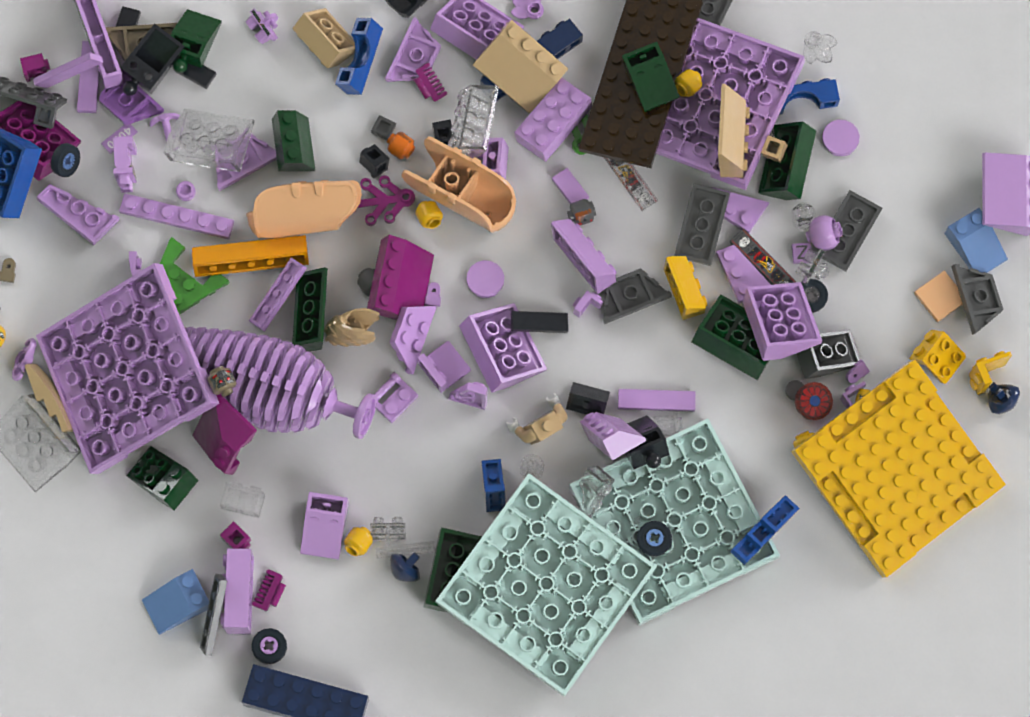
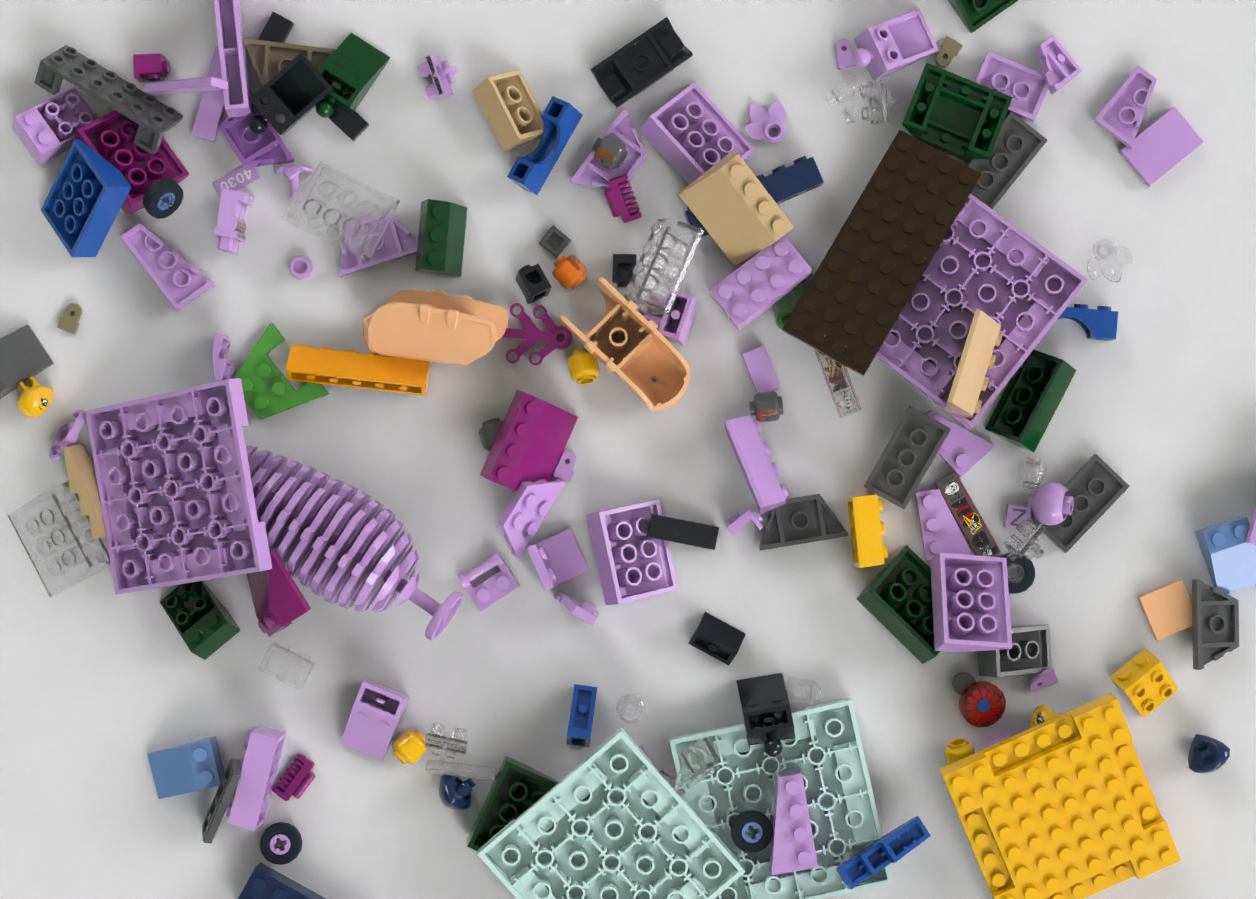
camera: 20 degrees right, 15 degrees up
lavender plate [119,193,234,240] -> none
head [207,366,237,397] -> none
magenta brick [220,521,251,549] -> none
lavender tile [249,257,307,332] -> none
dark green slope [292,267,328,352] -> none
tan head [324,308,380,347] -> none
lavender tile [467,260,504,298] -> none
tan torso [506,393,568,445] -> none
lavender slope [580,412,646,460] -> none
lavender tile [618,389,695,412] -> none
dark green slope [622,41,680,112] -> none
yellow head [675,69,702,97] -> none
tan brick [761,135,788,163] -> none
lavender tile [822,119,860,157] -> none
lavender bracket [840,382,866,409] -> none
yellow bracket [969,351,1012,395] -> none
none -> dark grey head [592,134,628,170]
none -> lavender wedge [769,769,818,875]

